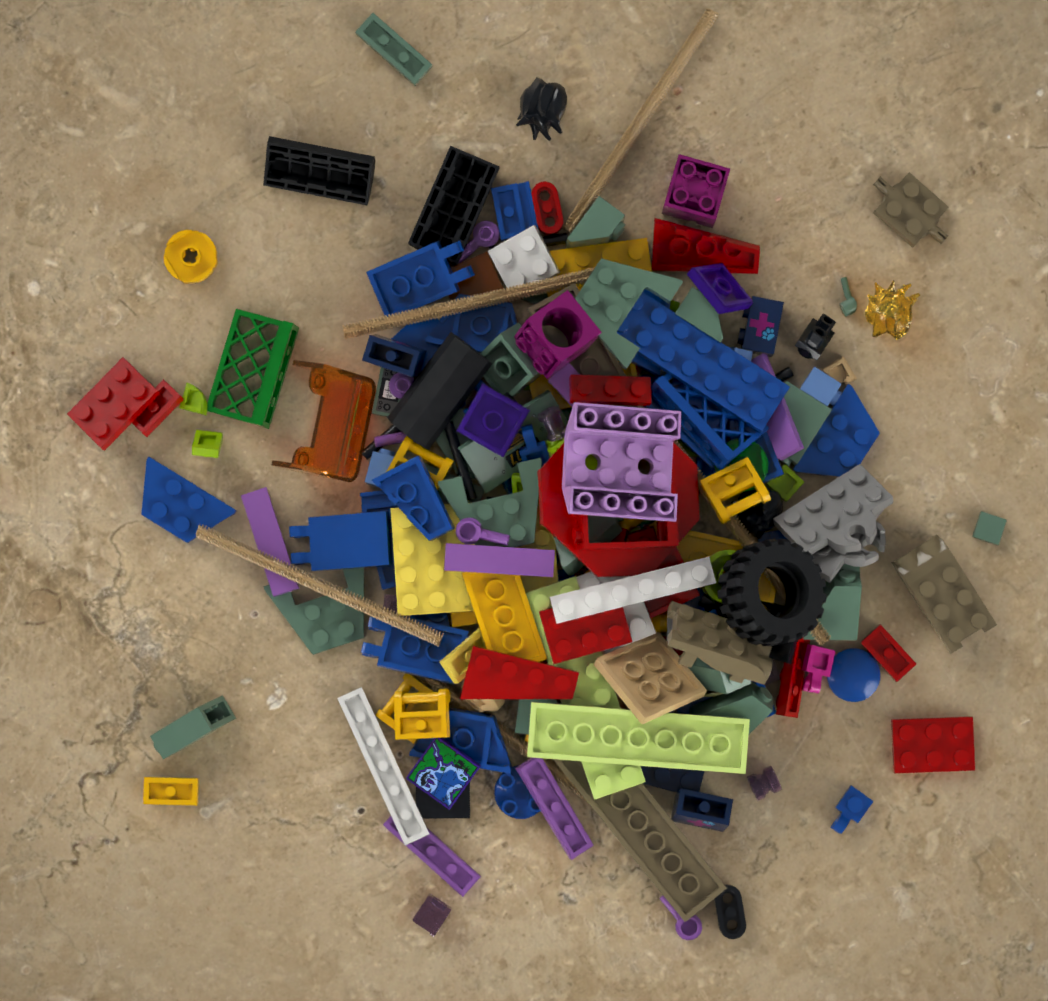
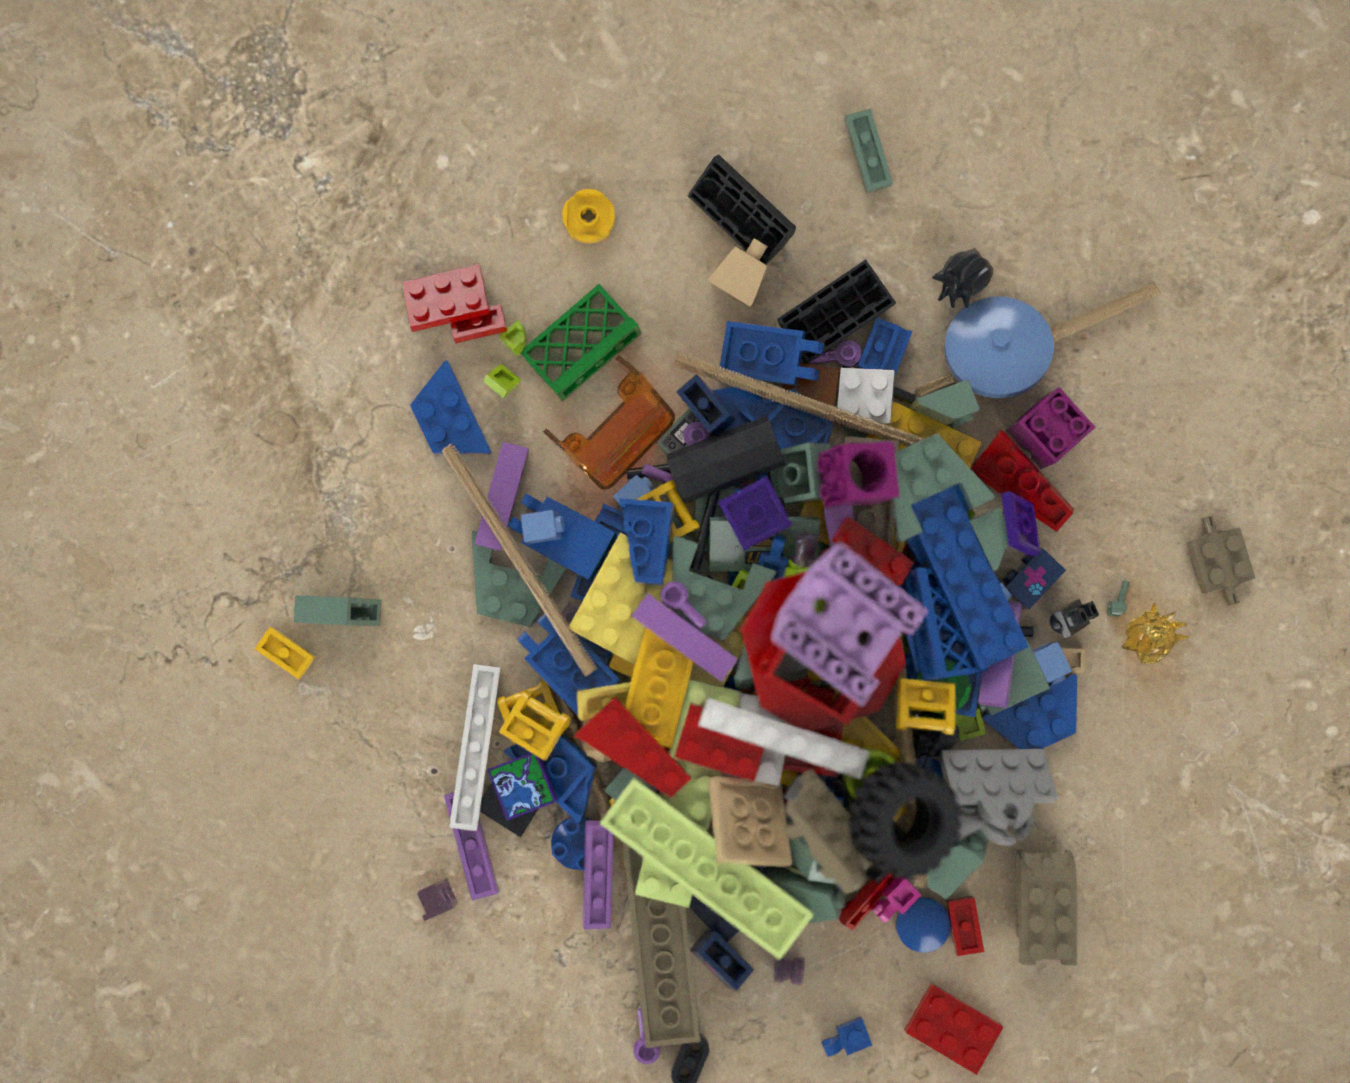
camera: 30 degrees right, 0 degrees up
red plate [531,181,563,235] -> none
sand green tile [972,511,1007,545] -> none
none -> medium blue brick [521,510,565,544]
none -> tan torso [708,239,769,307]
none -> medium blue dish [944,296,1054,398]

